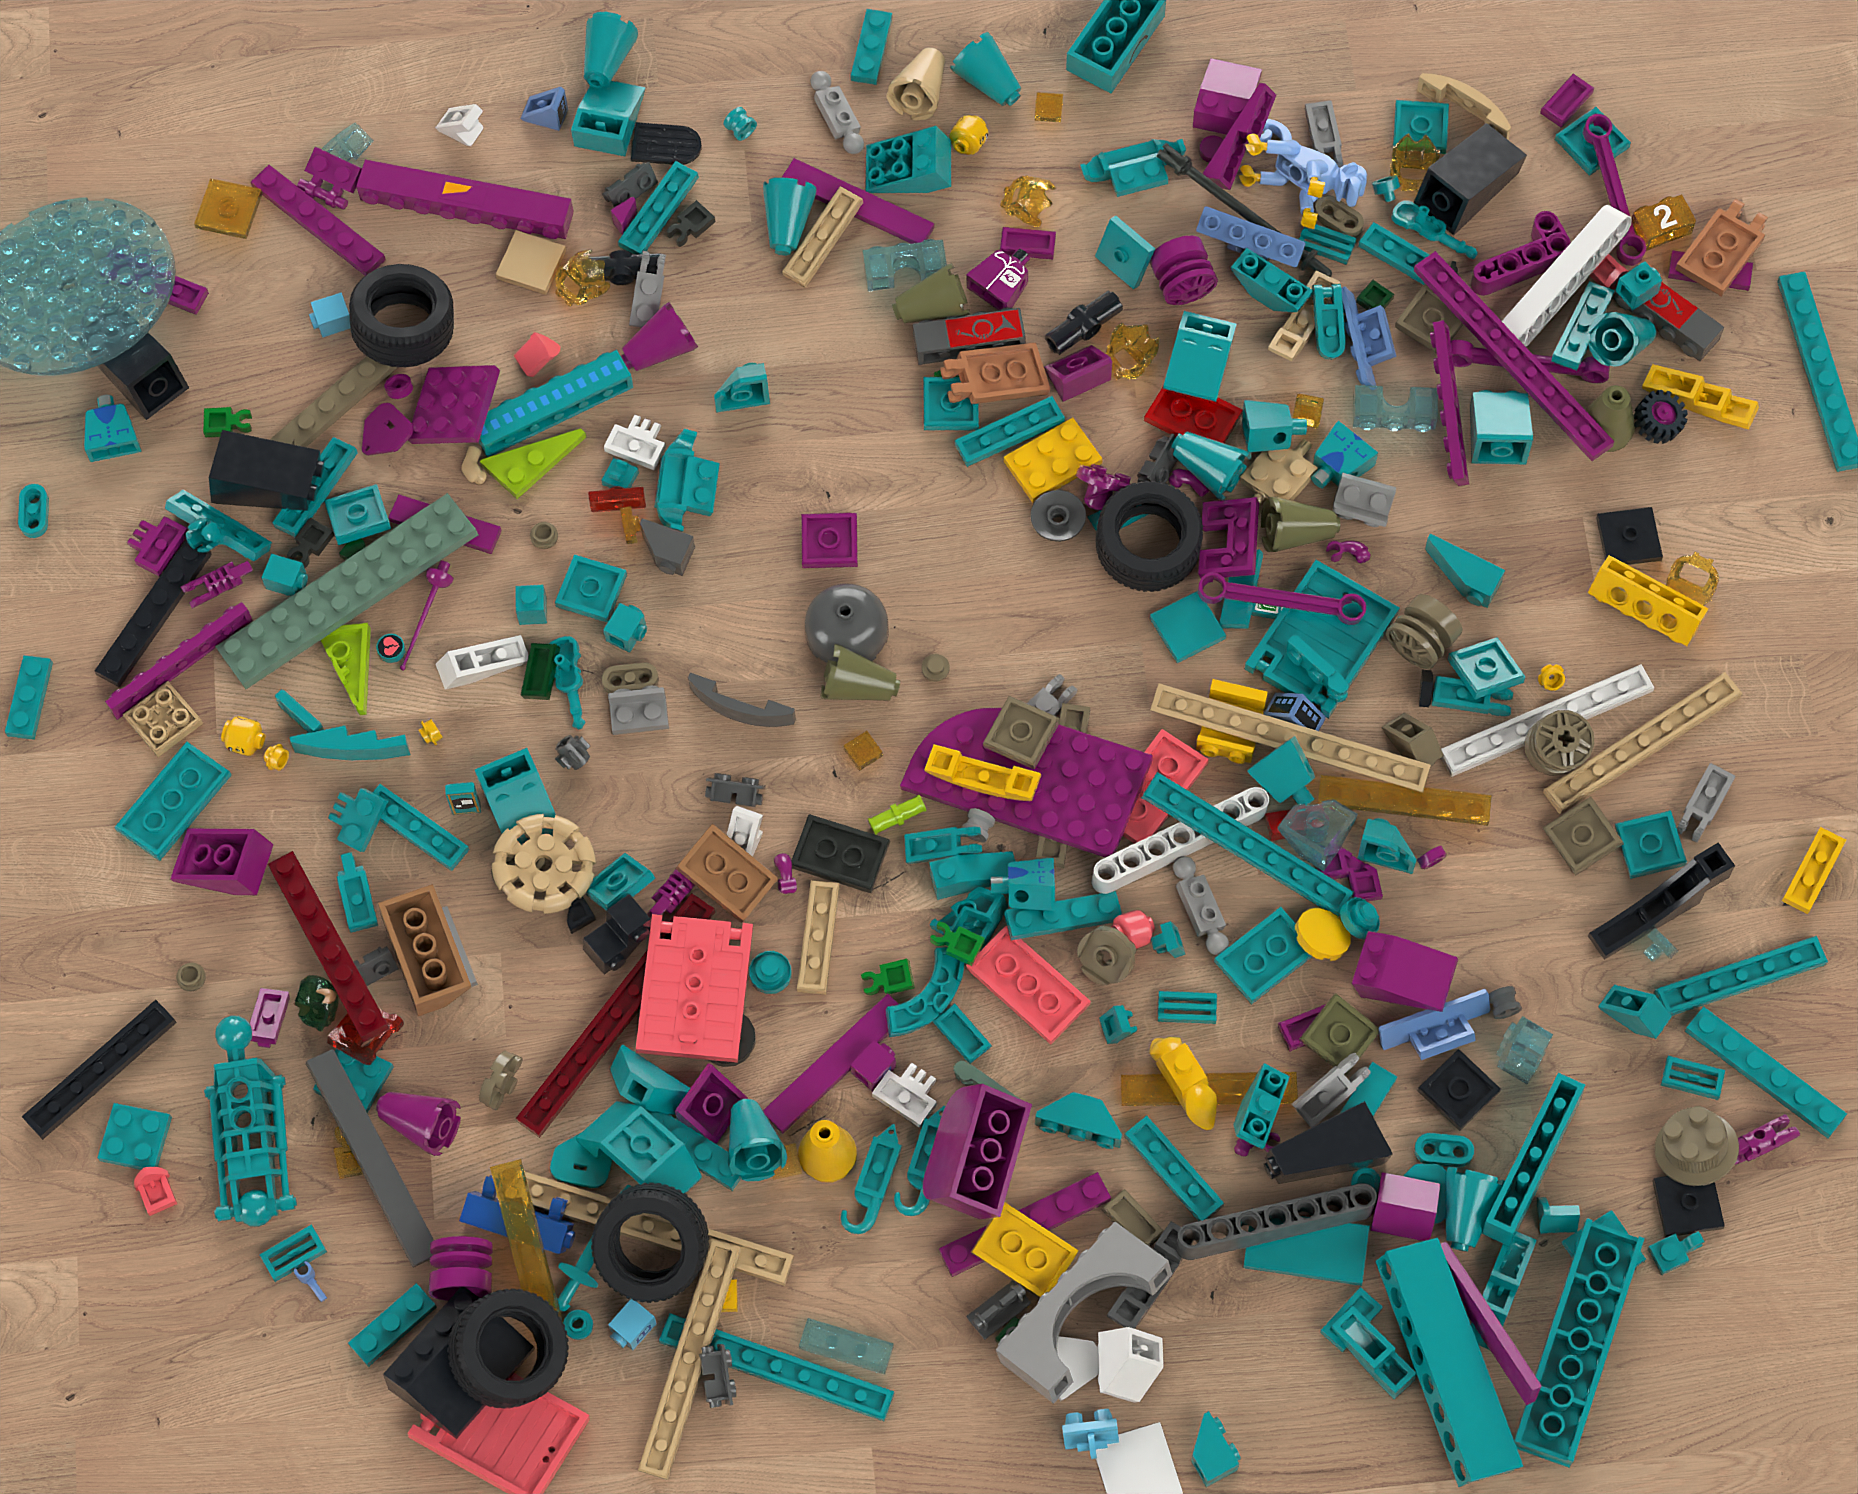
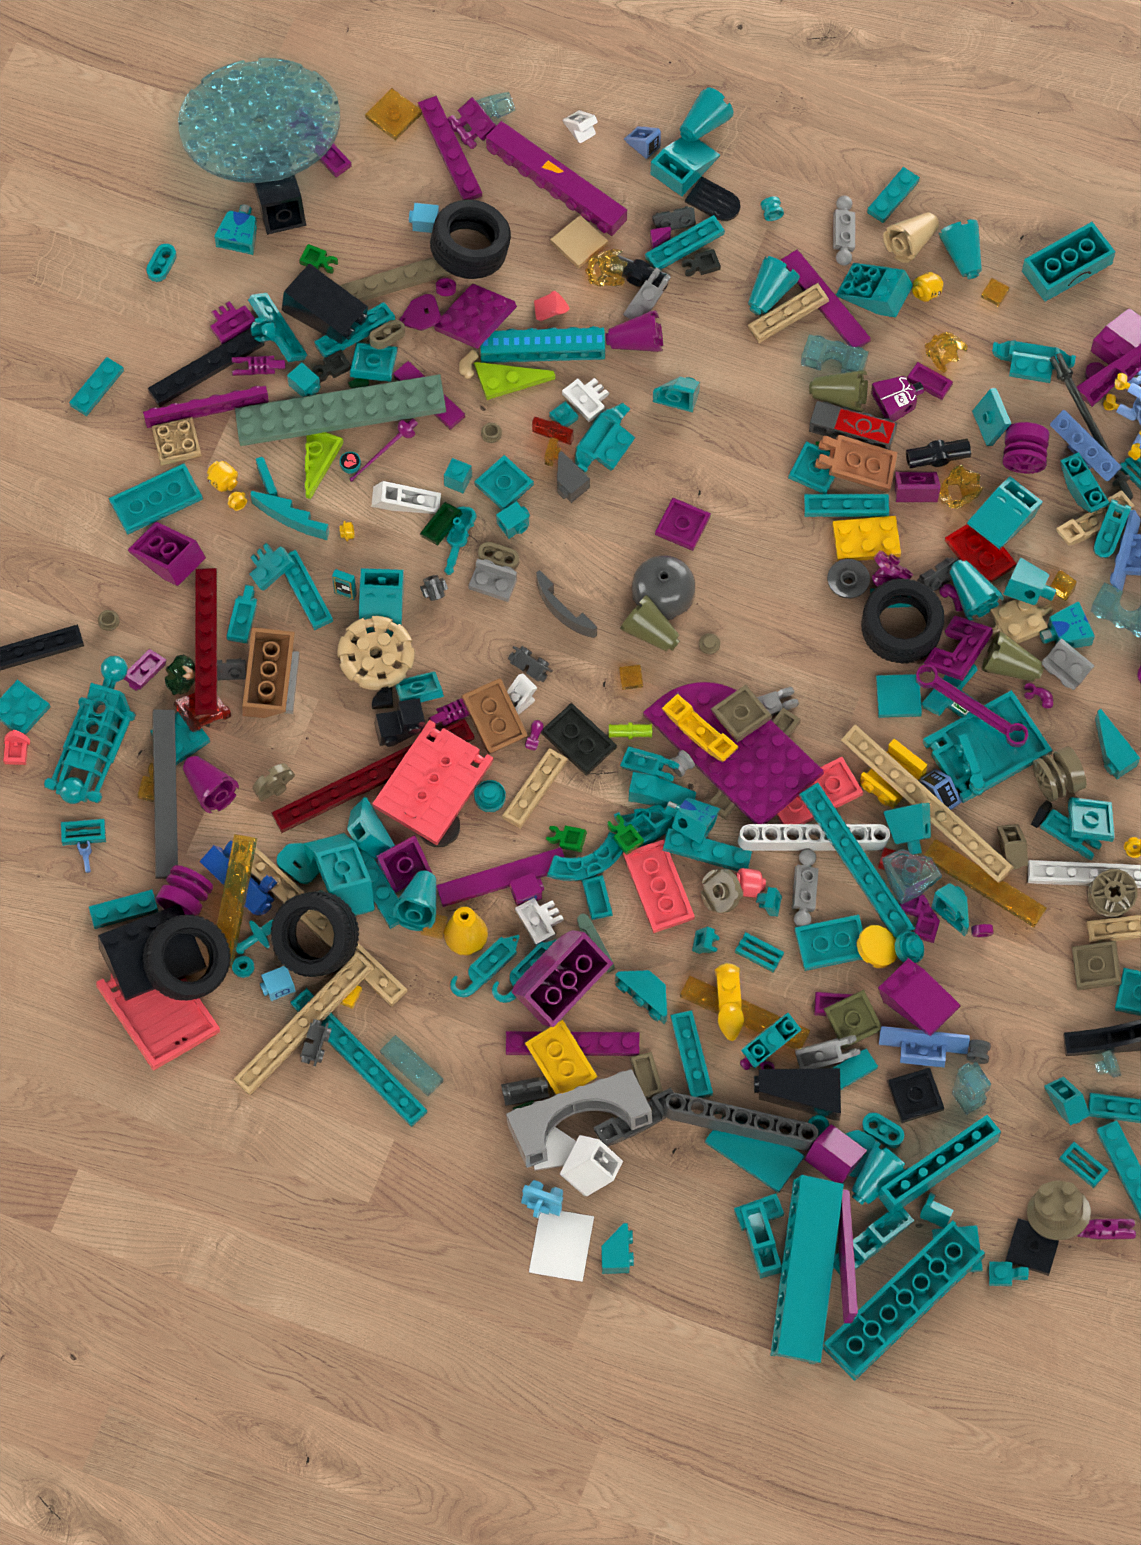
camera: 25 degrees right, 0 degrees up
none -> dark tan plate [369,320,405,349]

